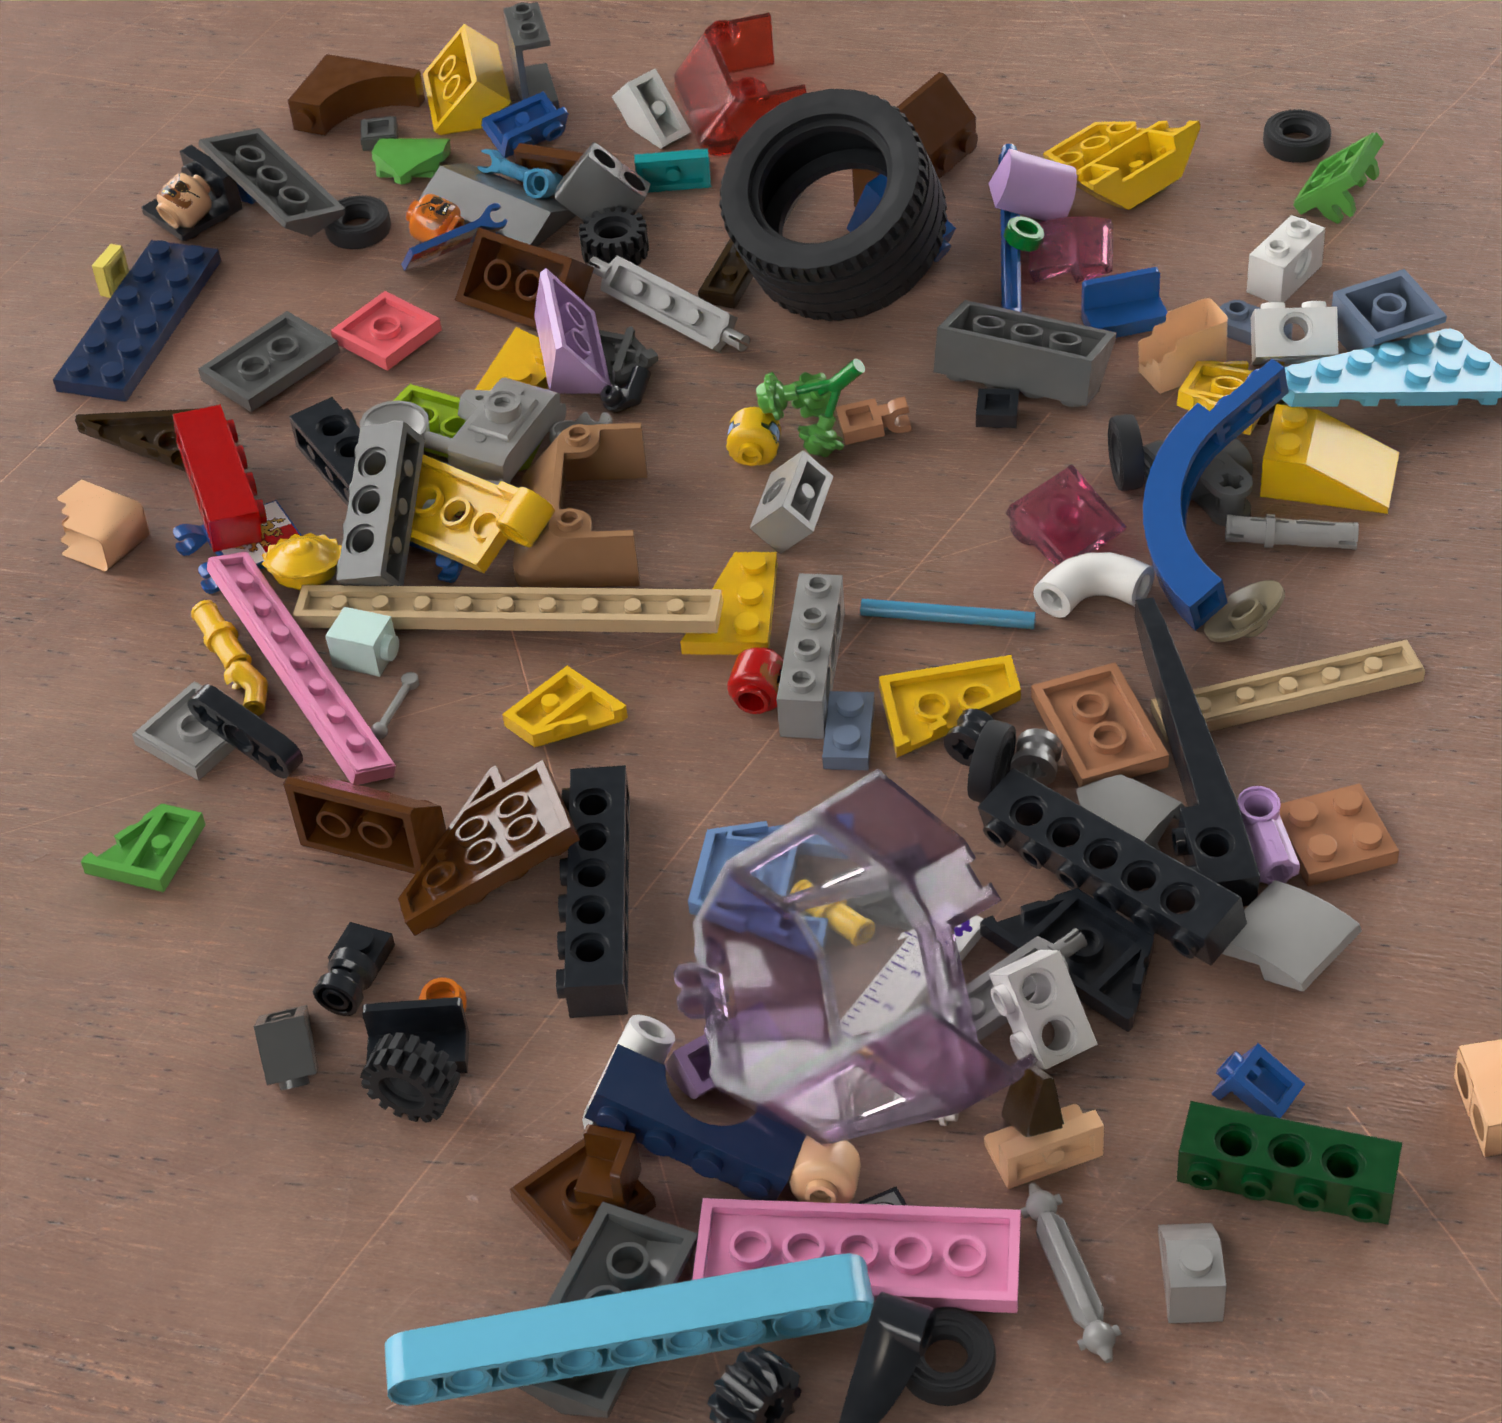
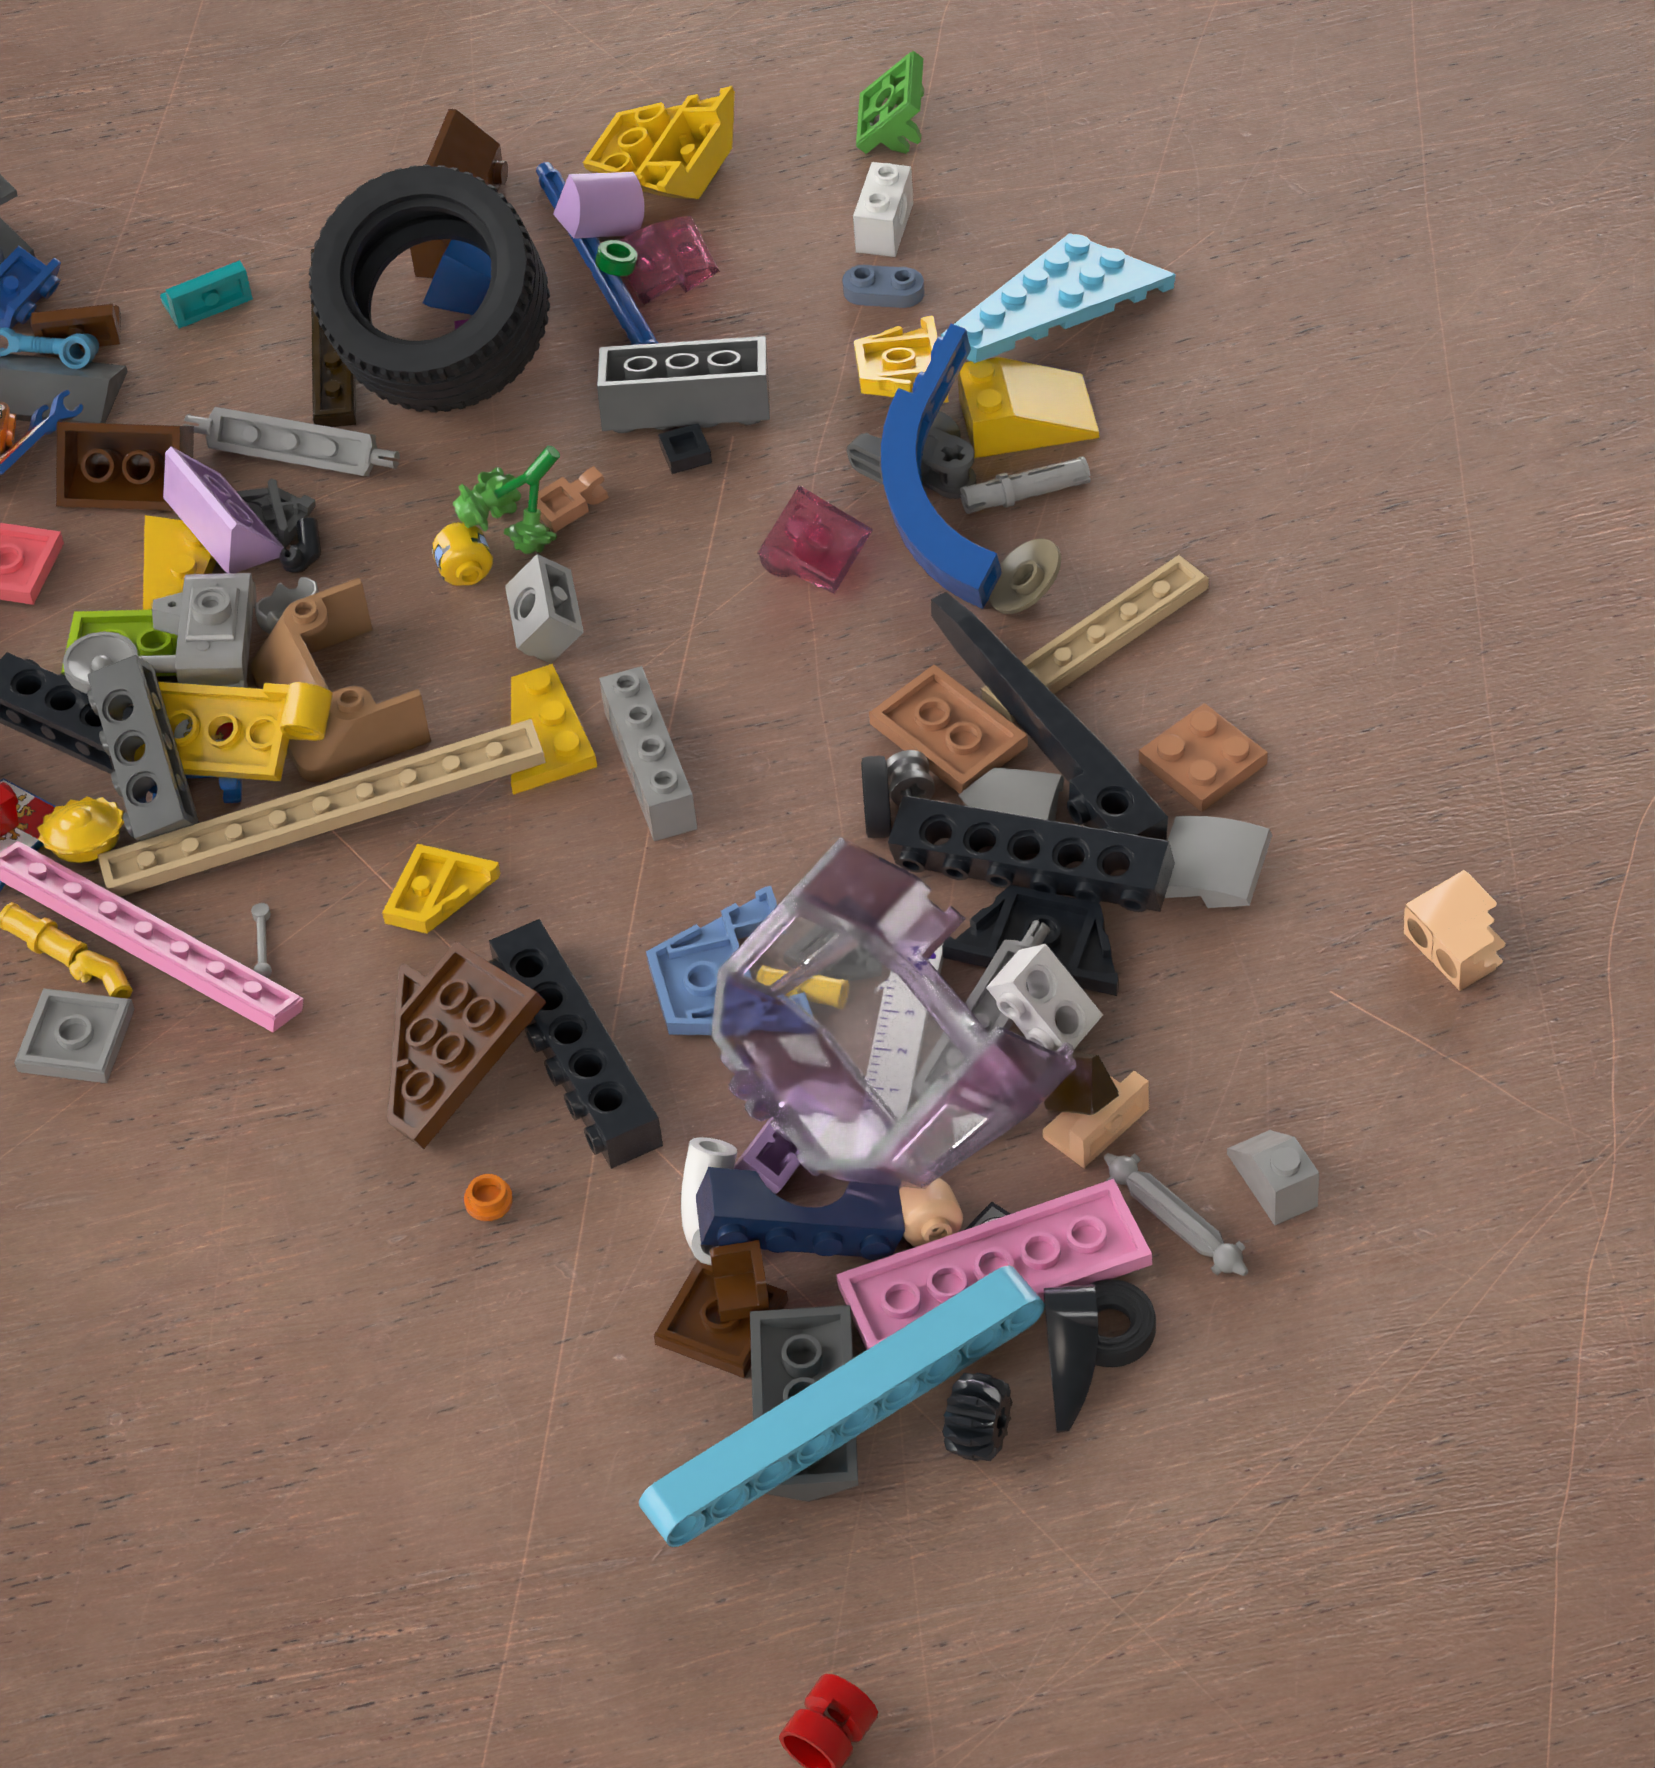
camera: 25 degrees left, 5 degrees up
bright green wing [81,803,206,892] -> none
black beam [187,684,303,778] -> none
dark grey slope [254,1005,318,1090] -> none
reddish brown slope [283,775,446,874] -> none
black wheel [313,947,378,1016] -> none
light aqua brick [325,607,399,677] -> none
black plate [328,922,395,980] -> none
black tyre [360,1033,460,1123] -> none
black panel [362,997,469,1073] -> none
dark grey piece [555,142,650,220] -> none
black tyre [579,207,649,268] -> none
white slope [612,68,691,149] -> none
clear red windscreen [674,12,806,156] -> none
red head [727,647,784,714] -> none
sand blue plate [822,691,875,771] -> none
dark azure bar [860,598,1036,629] -> none
yellow wing [879,655,1021,758] -> none
black wheel [944,708,994,766] -> none
white cylinder [1033,552,1155,618] -> none
blue panel [1081,267,1168,338] -> none
black tyre [1108,414,1145,491] -> none
light nougat piece [1138,298,1228,394] -> none
dark green brick [1177,1101,1403,1225] -> none
blue bracket [1211,1043,1305,1118] -> none
lavender piece [1237,786,1300,885] -> none
white brick [1251,301,1338,365] -> none
black tyre [1263,109,1331,163] -> none
sand blue slope [1332,269,1447,352] -> none

